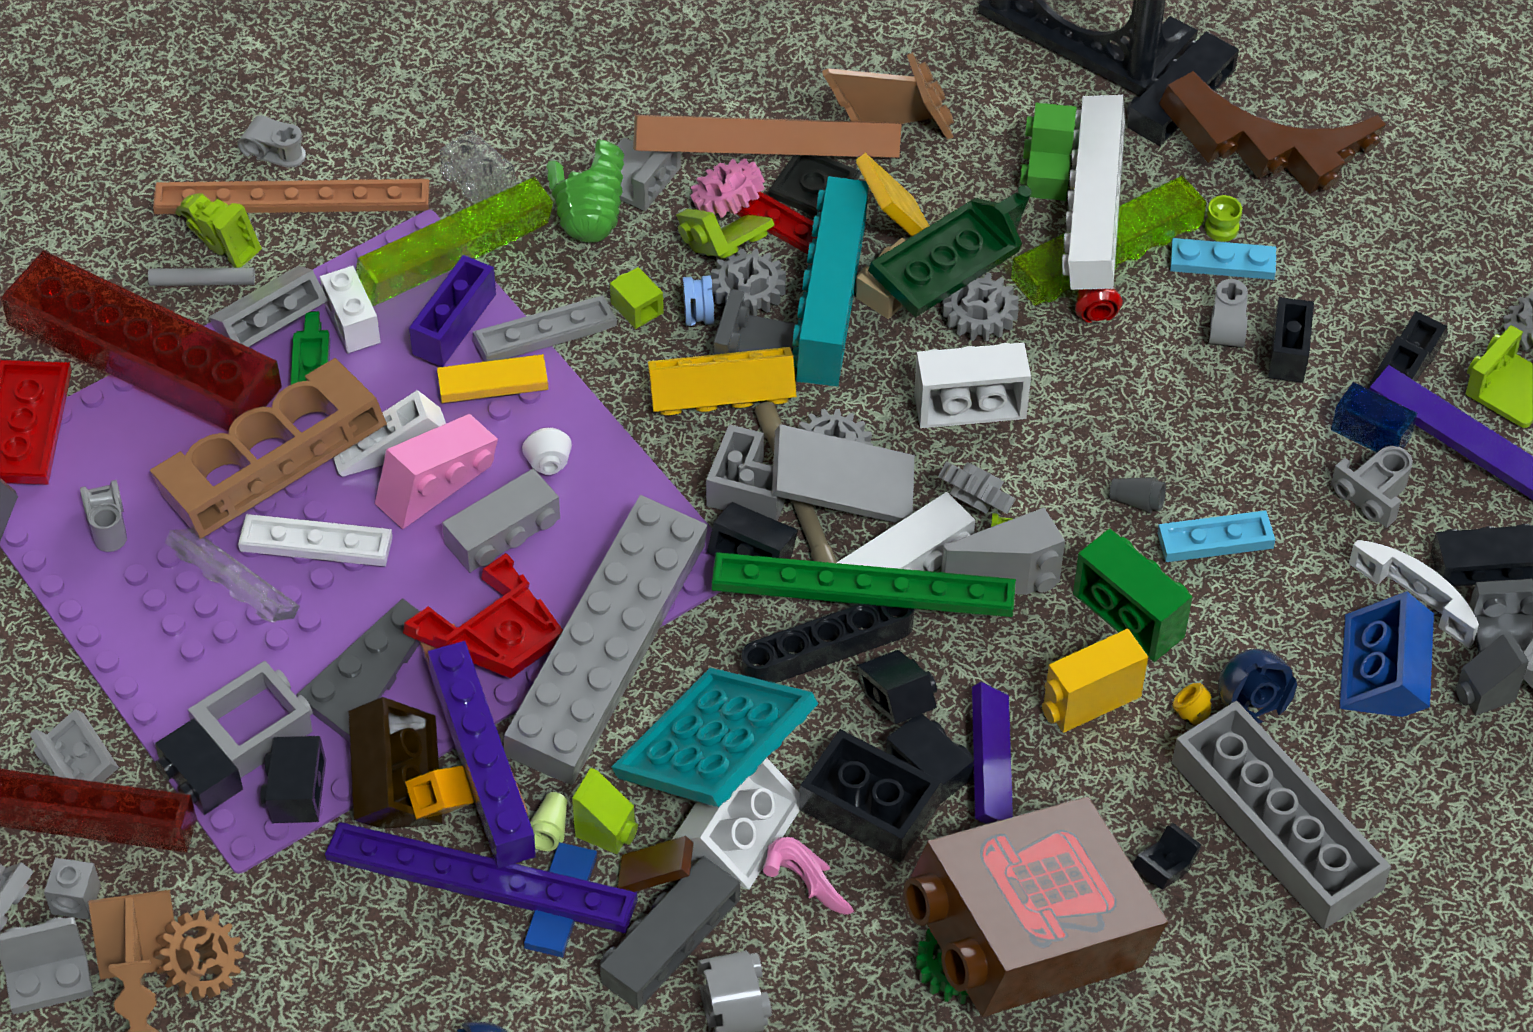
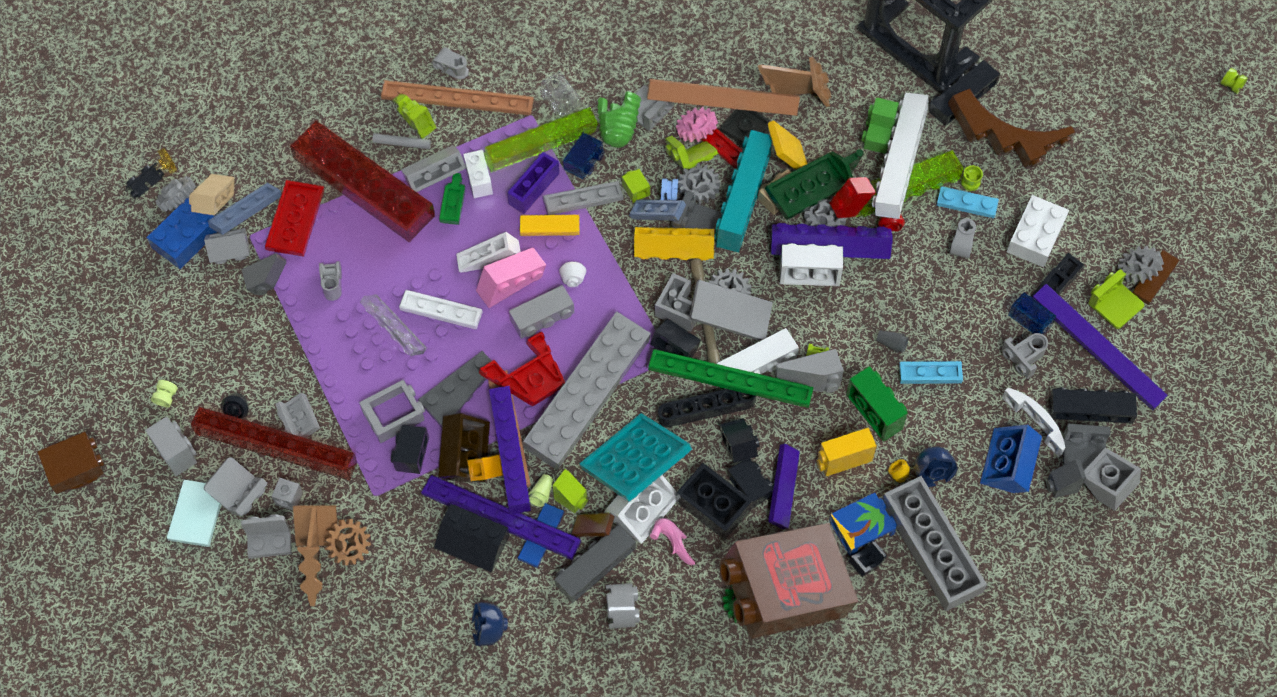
camera: 10 degrees right, 10 degrees up
medium nougat fence [150,358,387,539] -> none
black brick [155,718,243,815] -> none
light grey gear [938,461,1016,514] -> none
black brick [1268,297,1314,383] -> none
none -> black slope [434,504,510,573]
none -> clear blue brick [563,132,605,180]
none -> sand blue tile [629,200,686,221]
none -> dark purple brick [771,223,893,259]
none -> red brick [829,177,876,219]
none -> blue panel [829,493,897,556]
none -> white brick [1007,195,1069,267]

